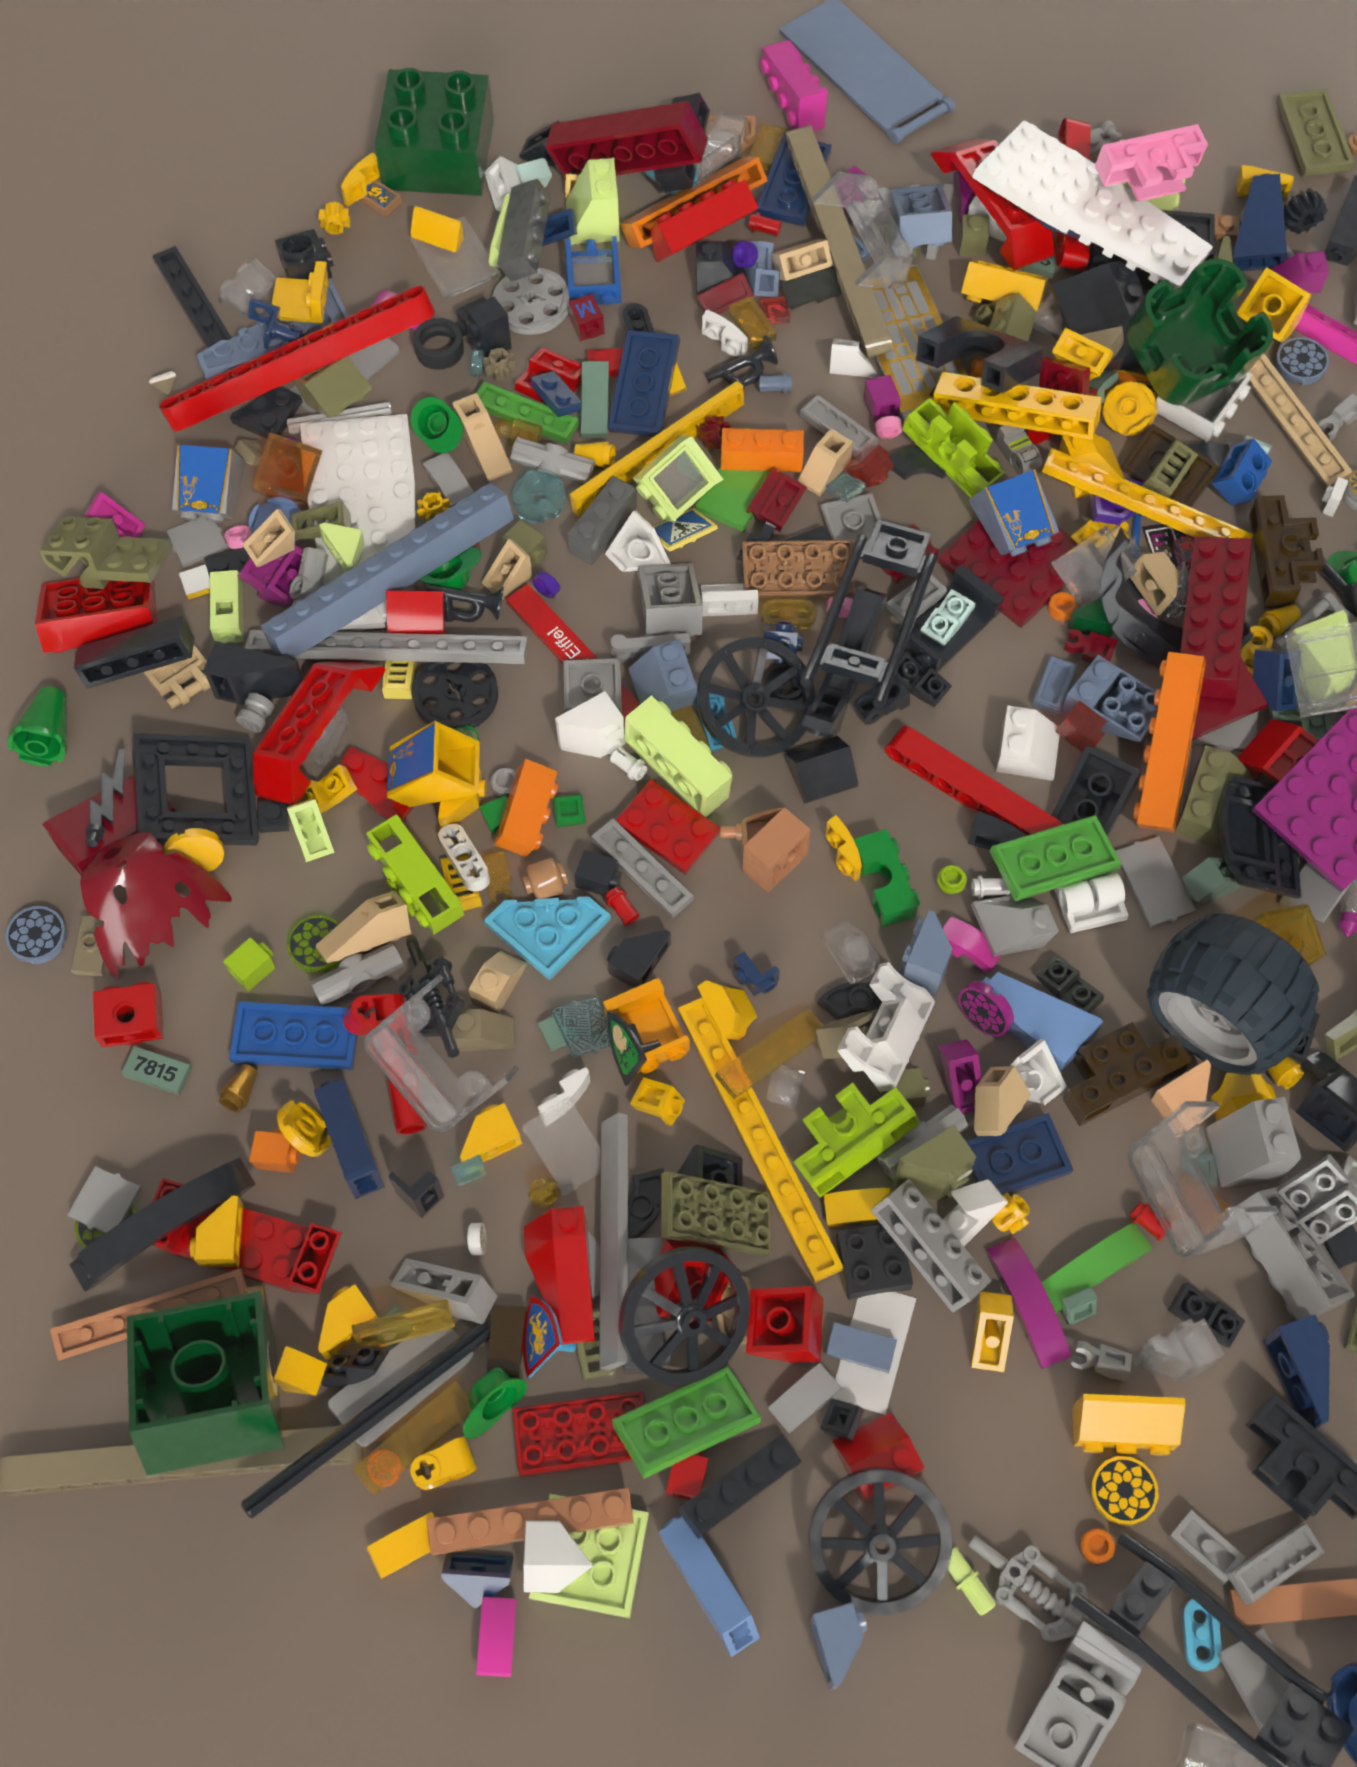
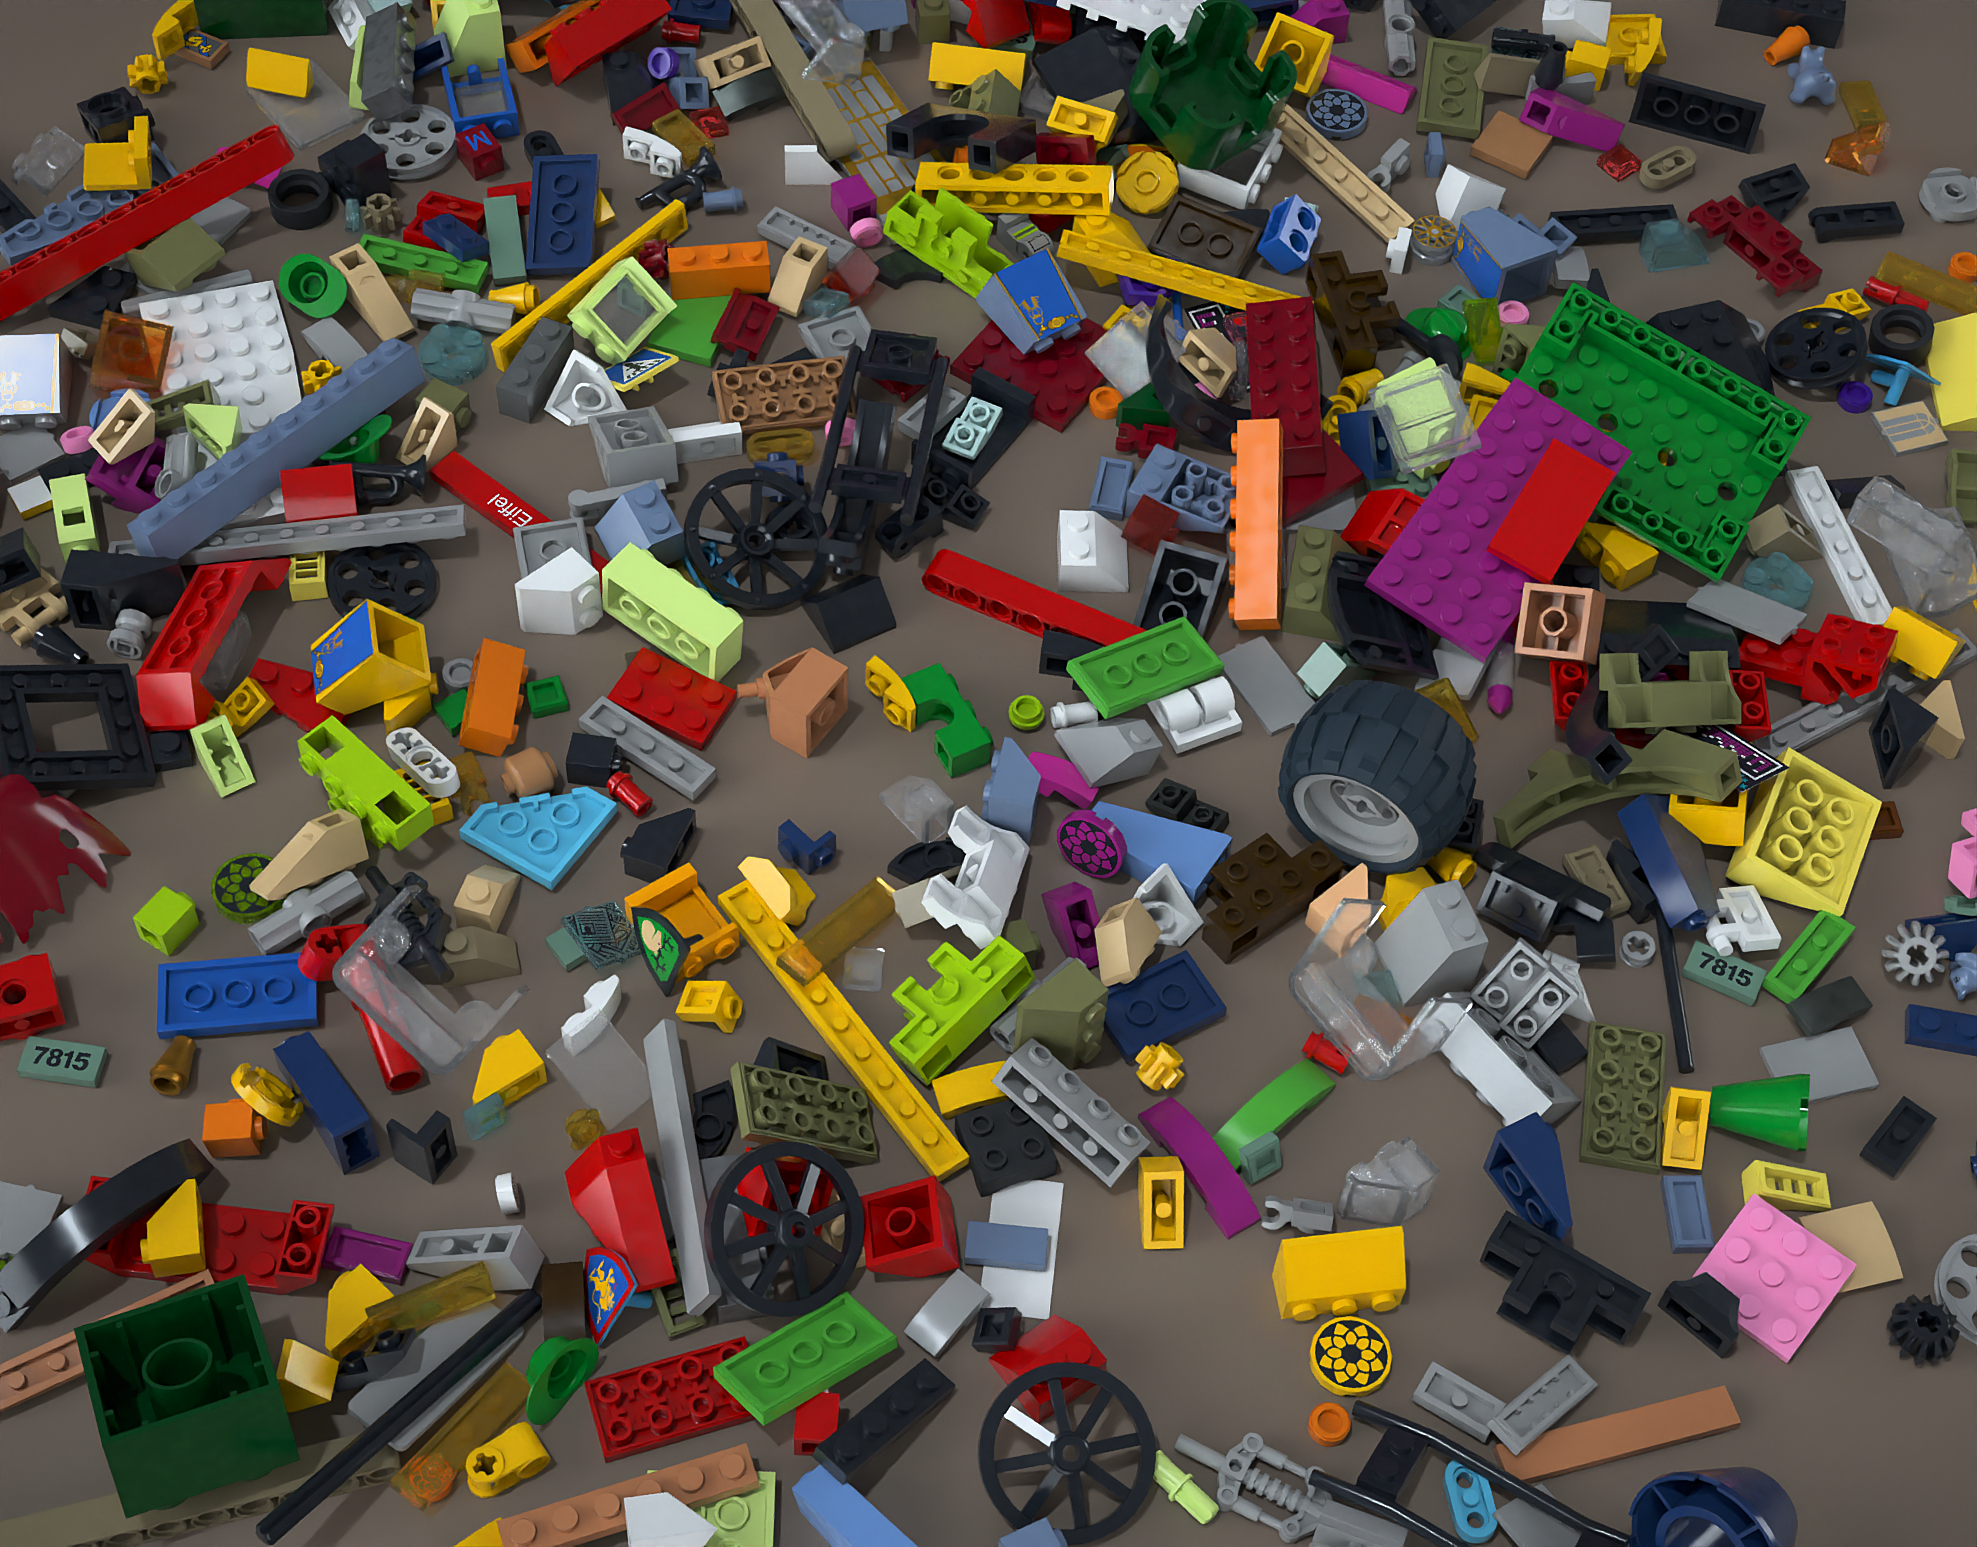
camera: 15 degrees left, 10 degrees down
yellow tile [163,828,225,873] -> none
dark blue bracket [248,298,302,350] -> none
dark purple tile [533,571,561,598] -> none
white pin [610,747,647,781] -> none
white slope [943,1179,1008,1246] -> none
olive slope [1142,438,1198,497] -> none
black slope [1167,1283,1246,1348] -> none
none -> black cone [31,624,89,664]
none -> magenta tile [321,1226,413,1286]

